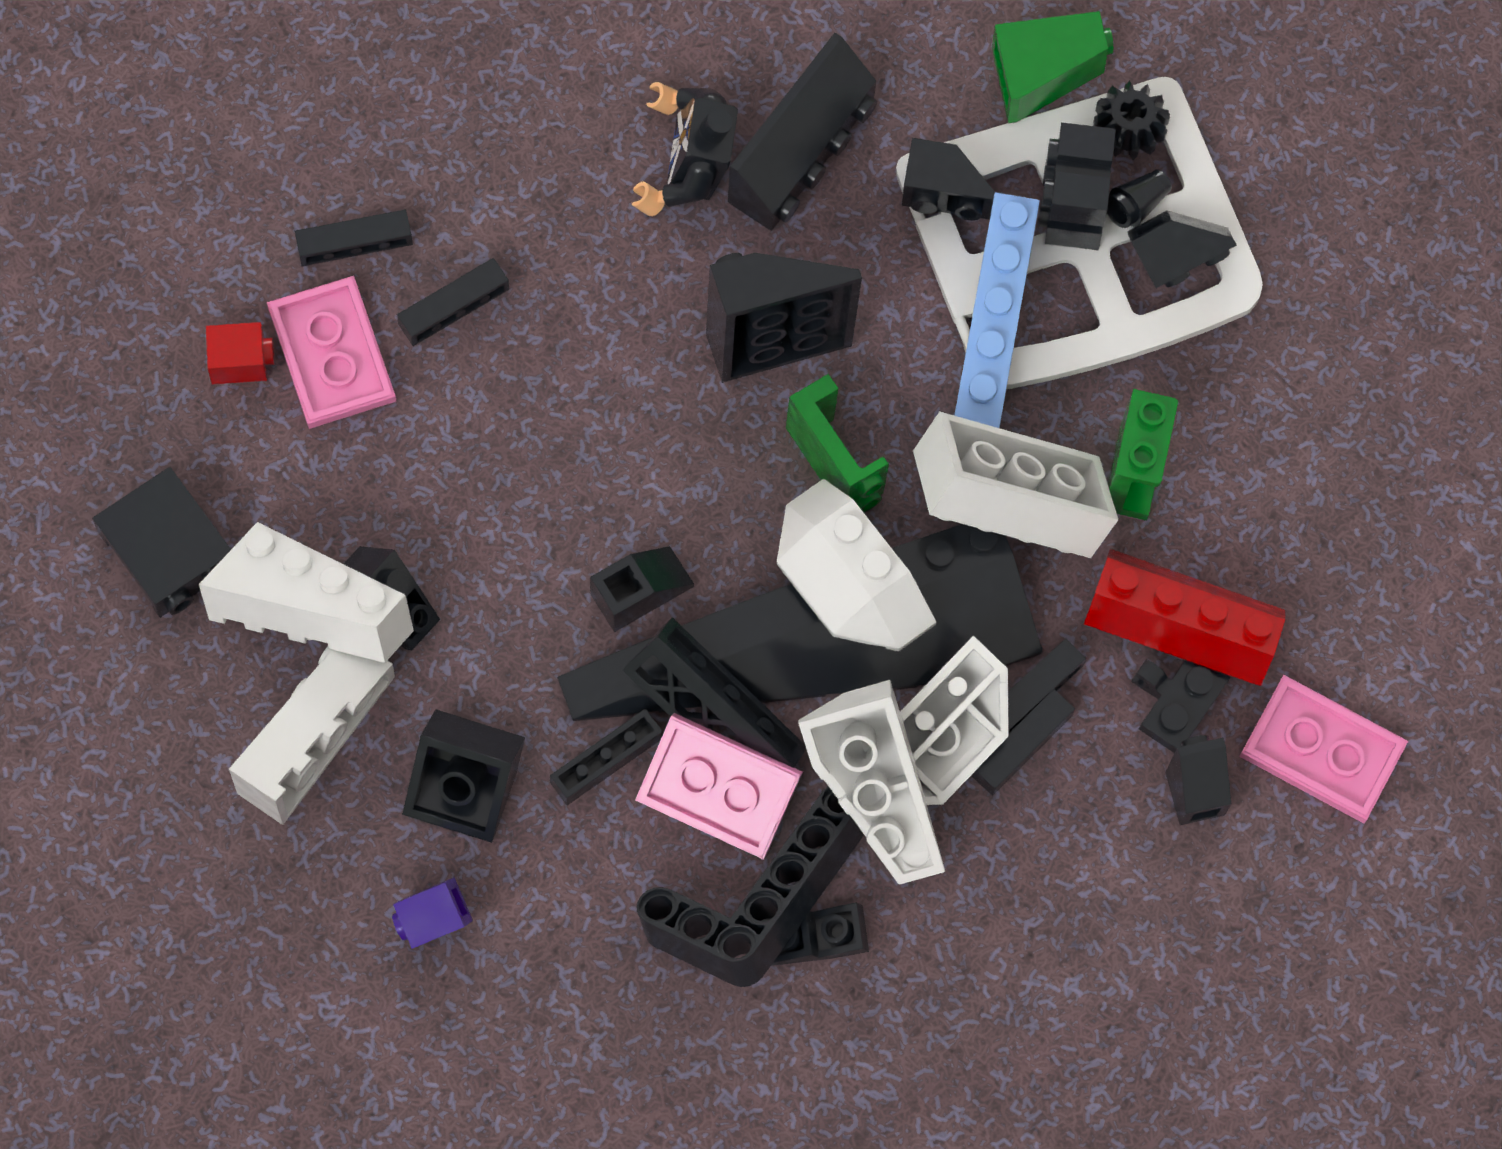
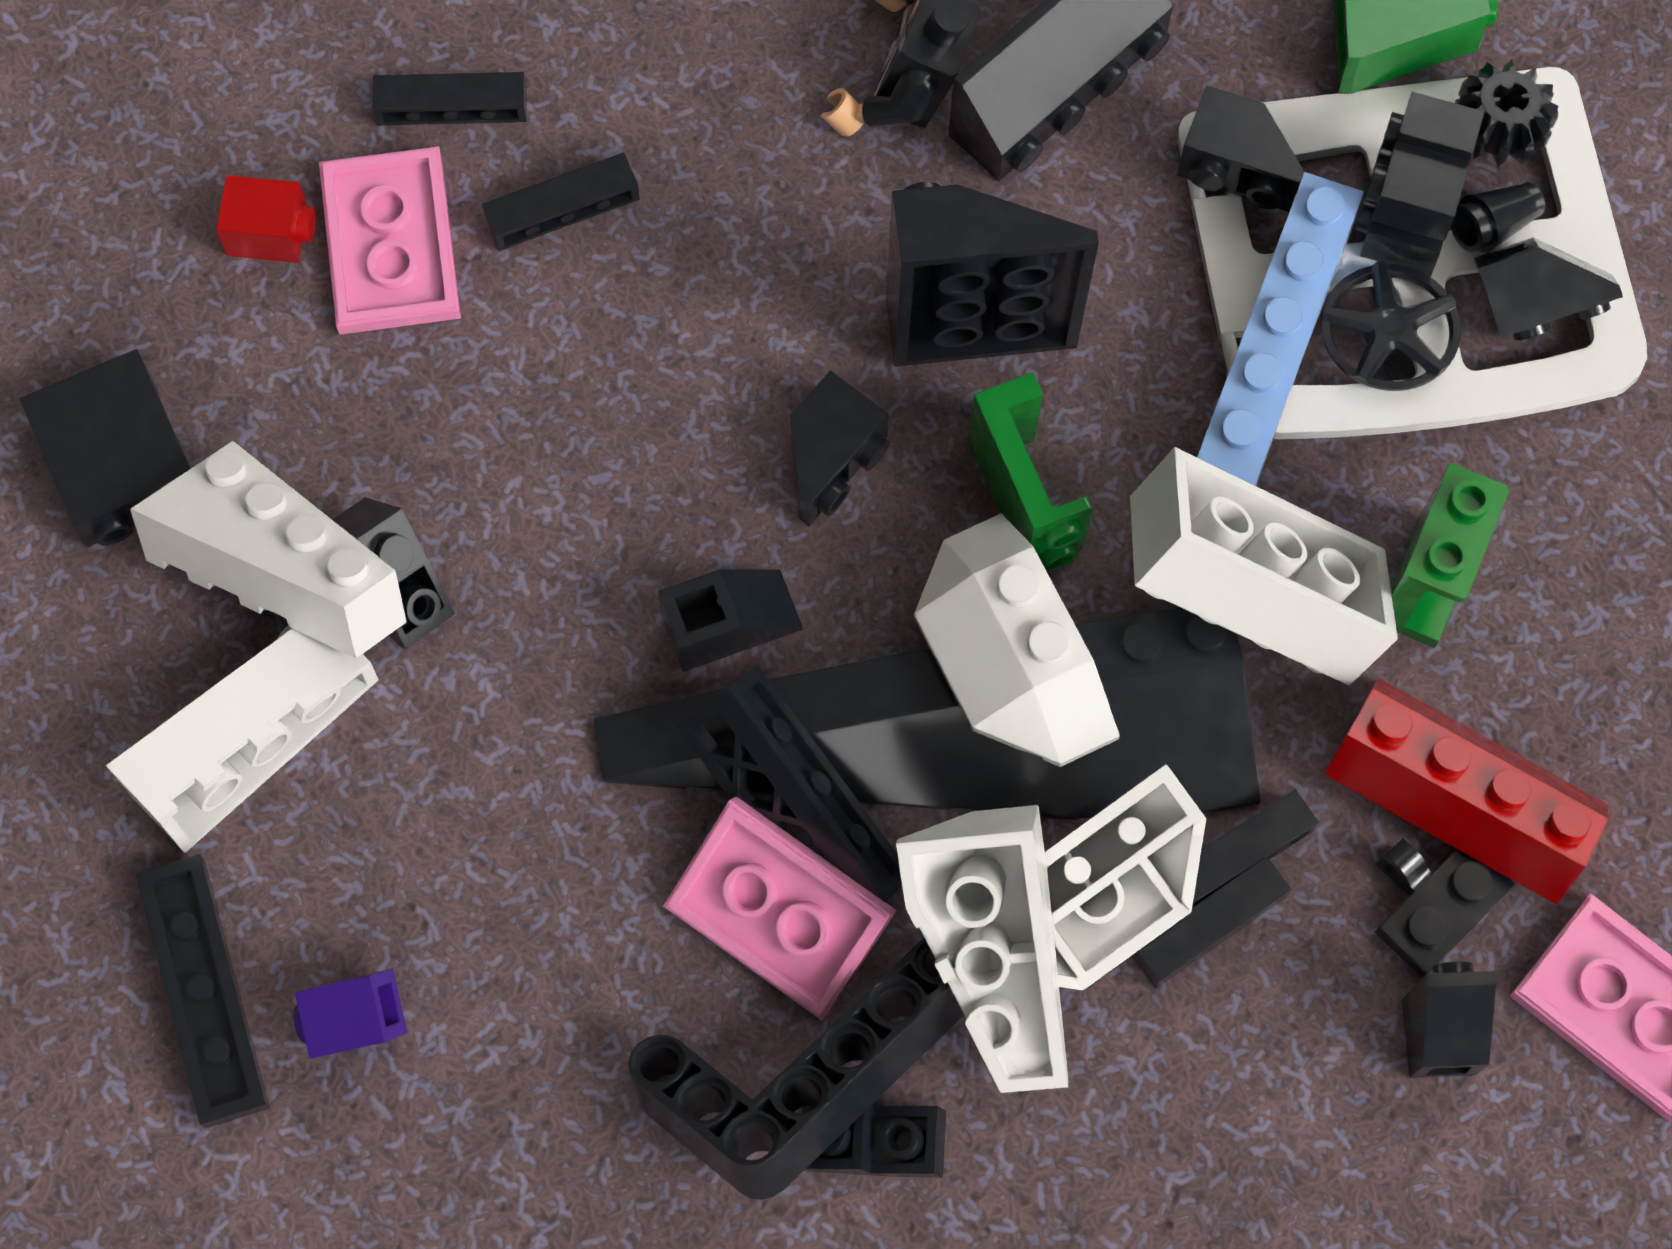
camera: 15 degrees right, 0 degrees up
black slope [402,709,525,843] -> none
black piece [550,709,663,806] -> none
none -> black plate [136,854,270,1129]
none -> black slope [790,370,890,526]
none -> black wheel [1321,261,1461,391]

